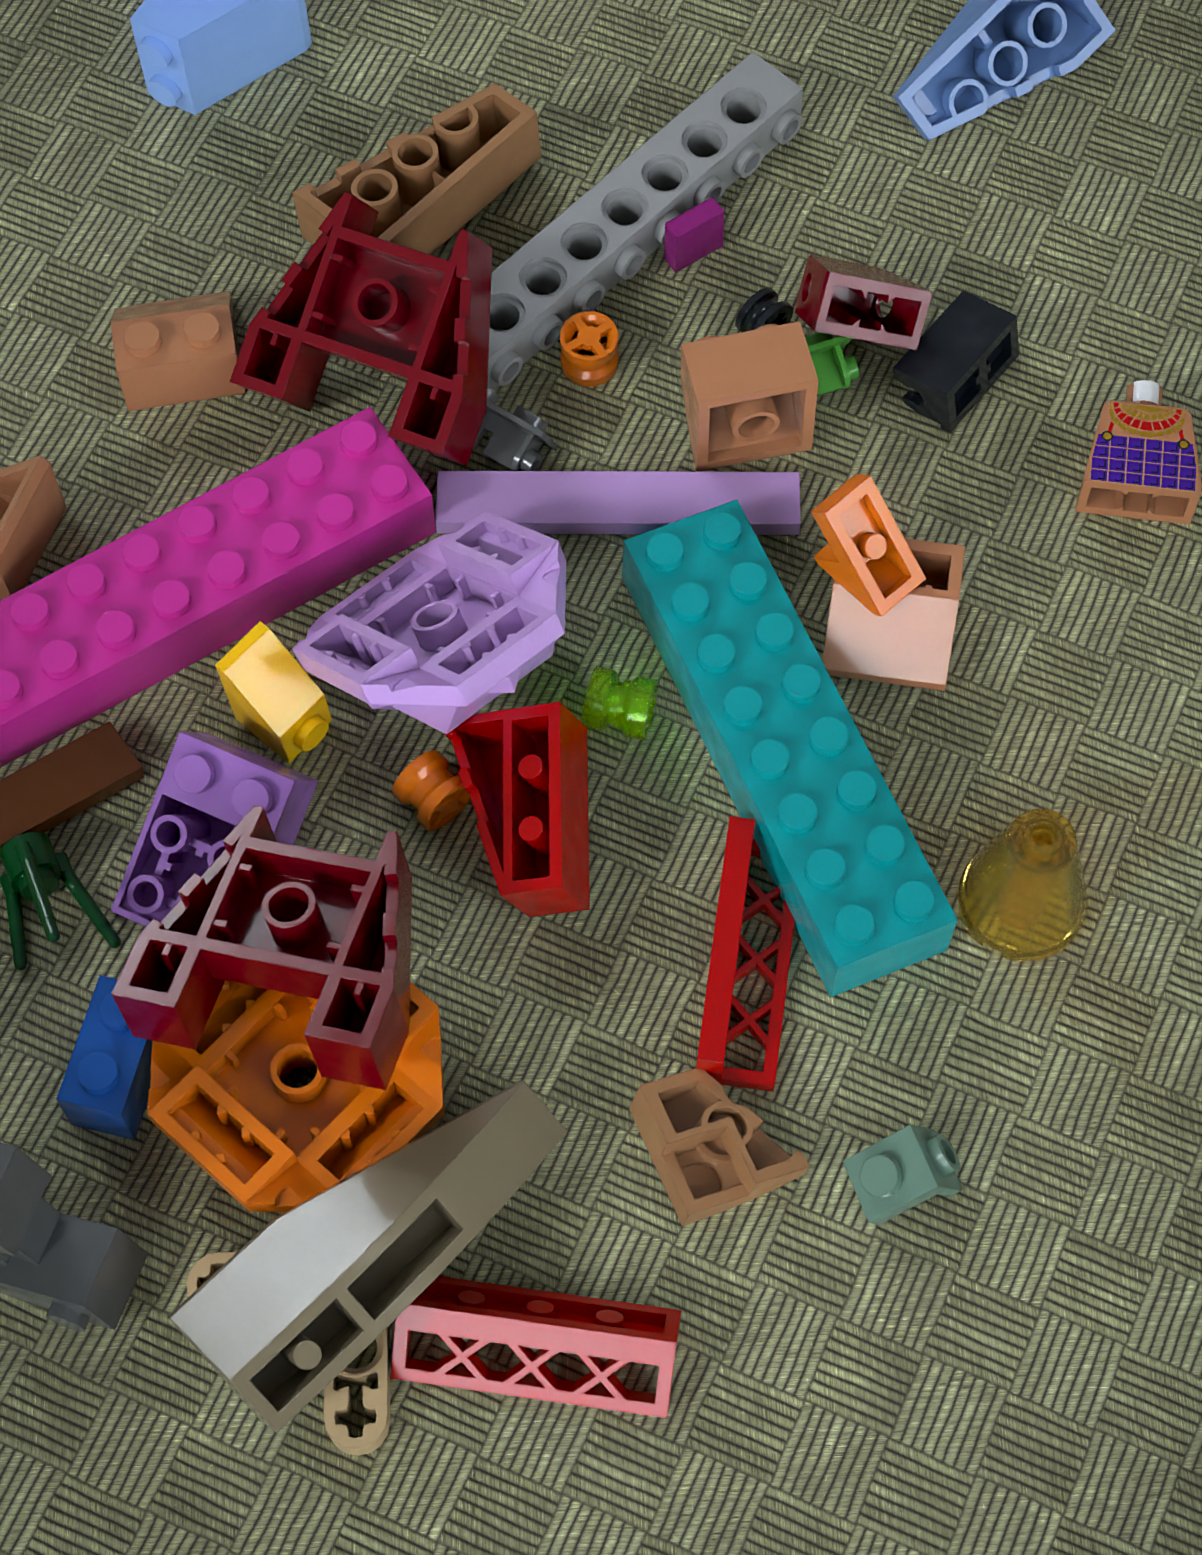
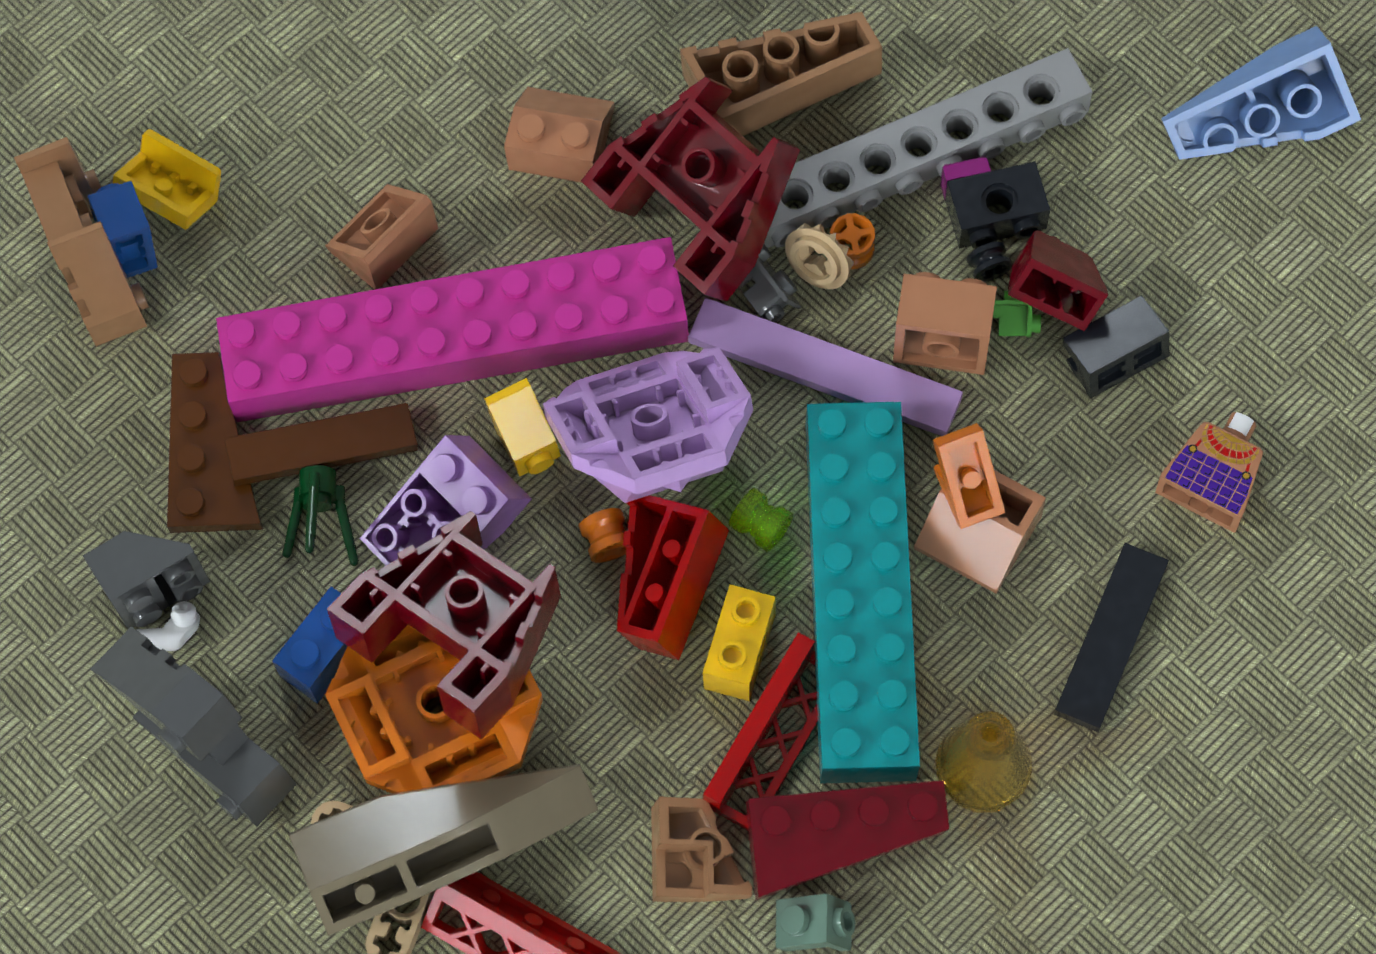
camera: 25 degrees right, 5 degrees up
none -> yellow brick [702,584,776,702]
none -> dark red wedge [746,780,949,901]
none -> tan gear [785,223,854,289]
none -> black brick [945,161,1050,249]
none -> black tile [1054,543,1169,733]

